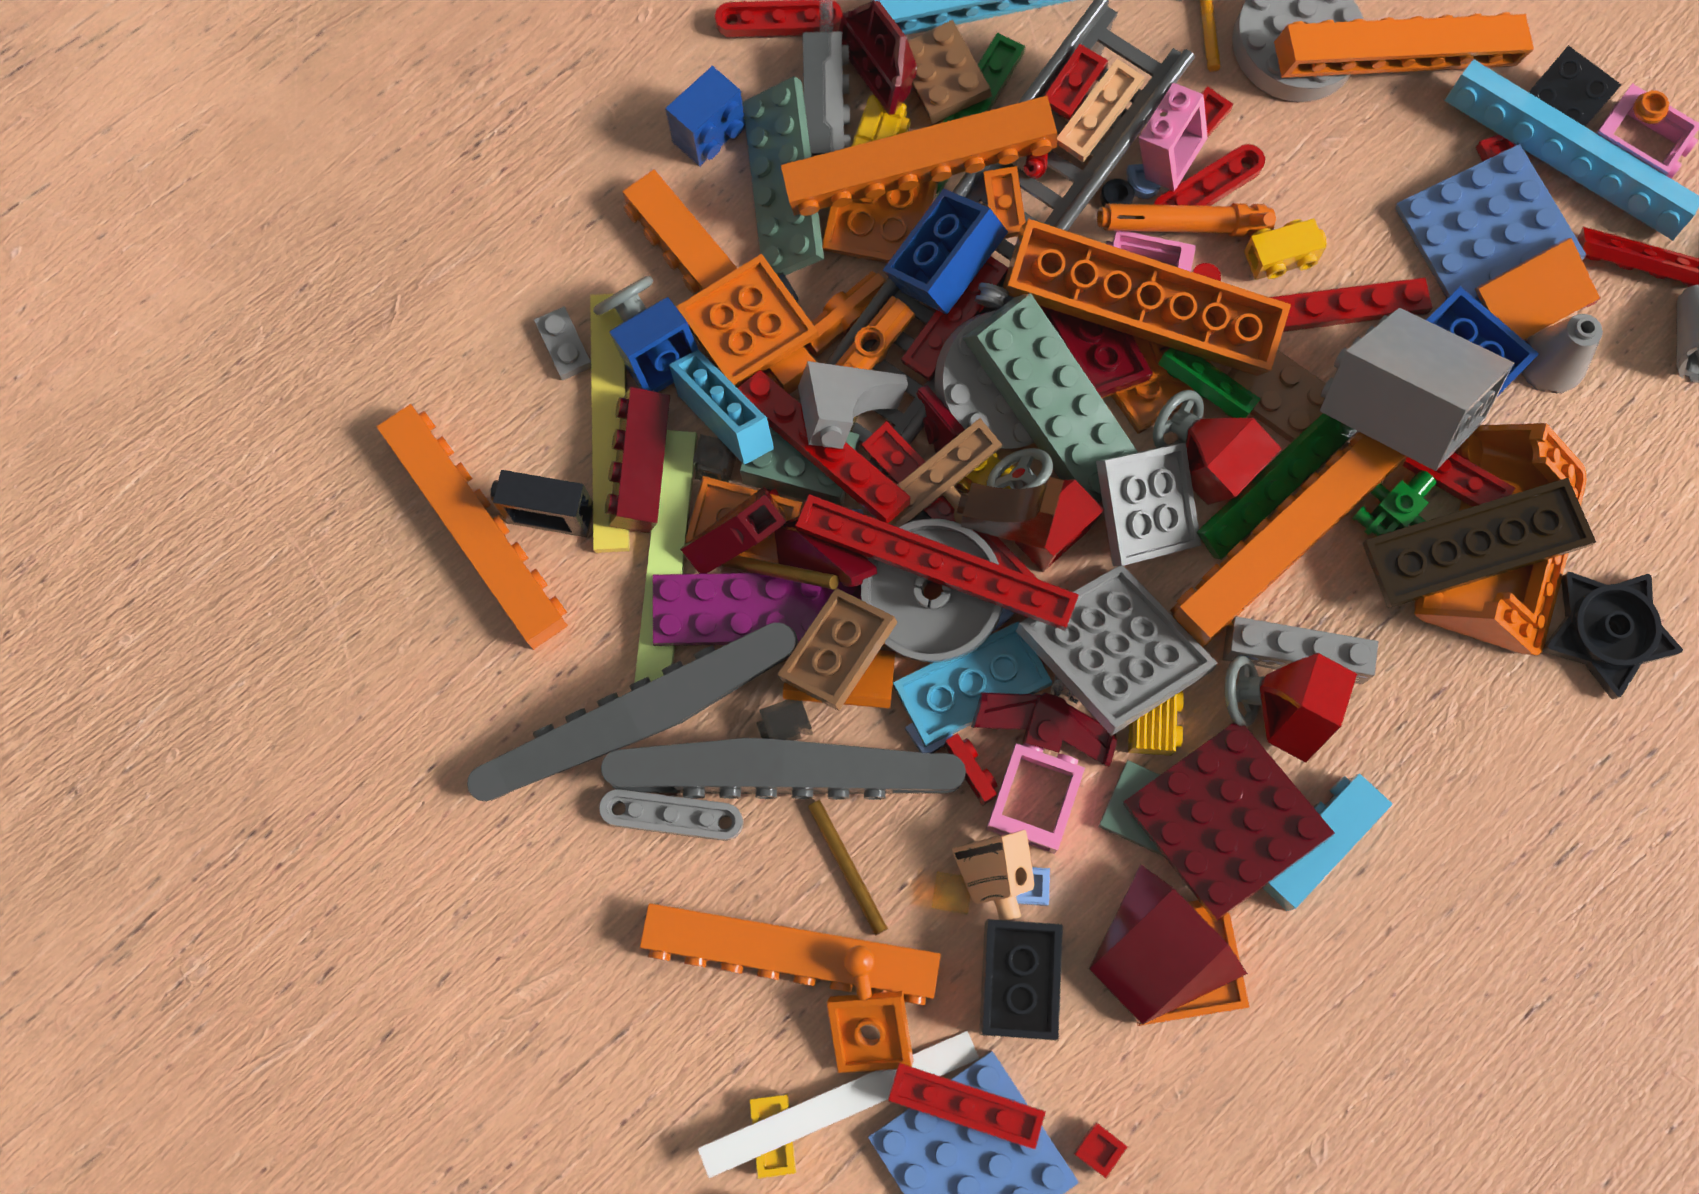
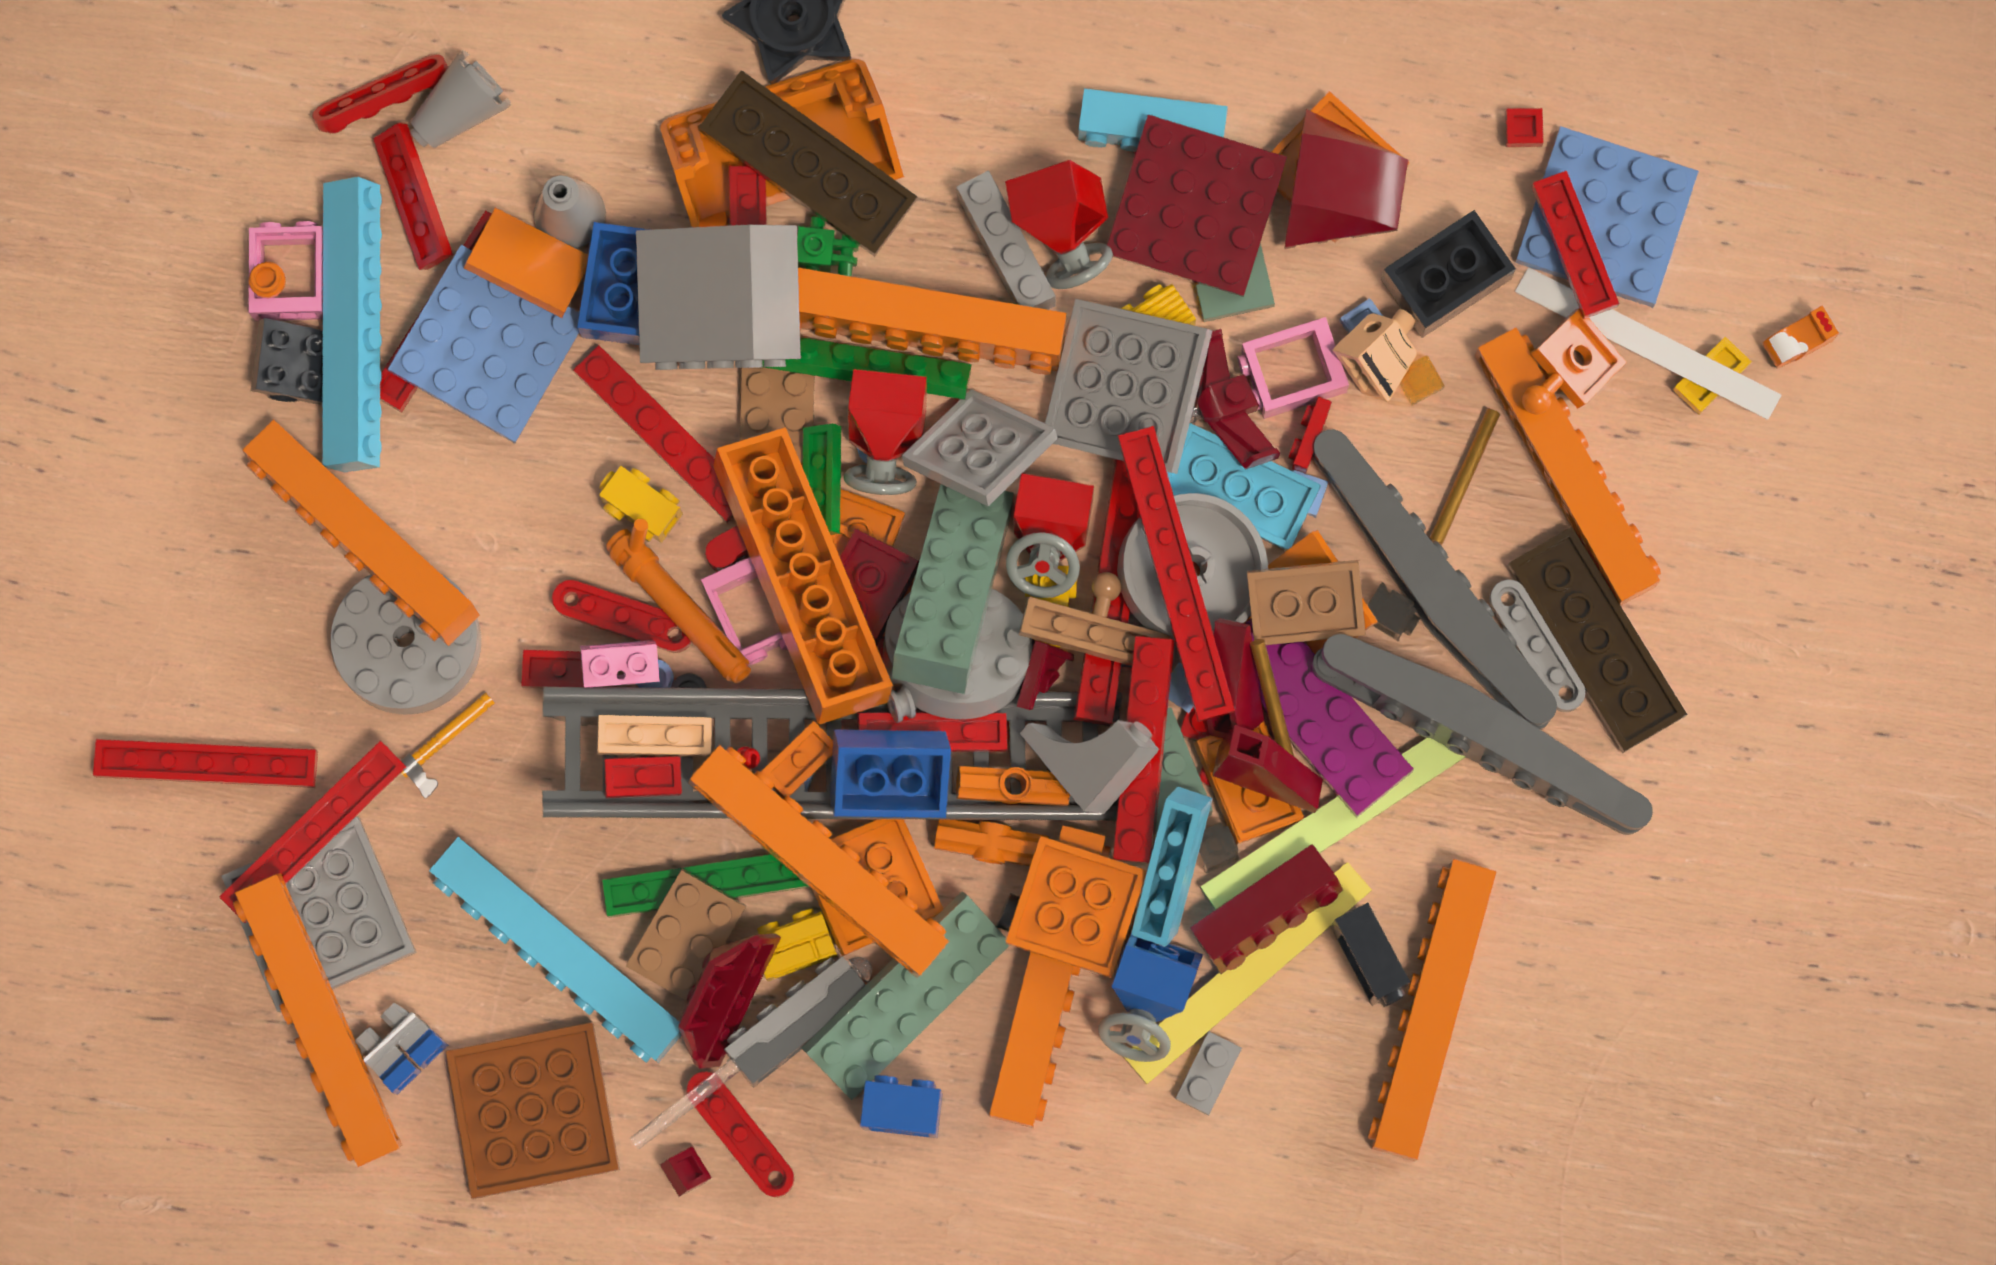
camera: 125 degrees left, 5 degrees up
reddish brown arch [957,477,1064,549] -> none
none -> dark brown plate [1508,527,1688,754]

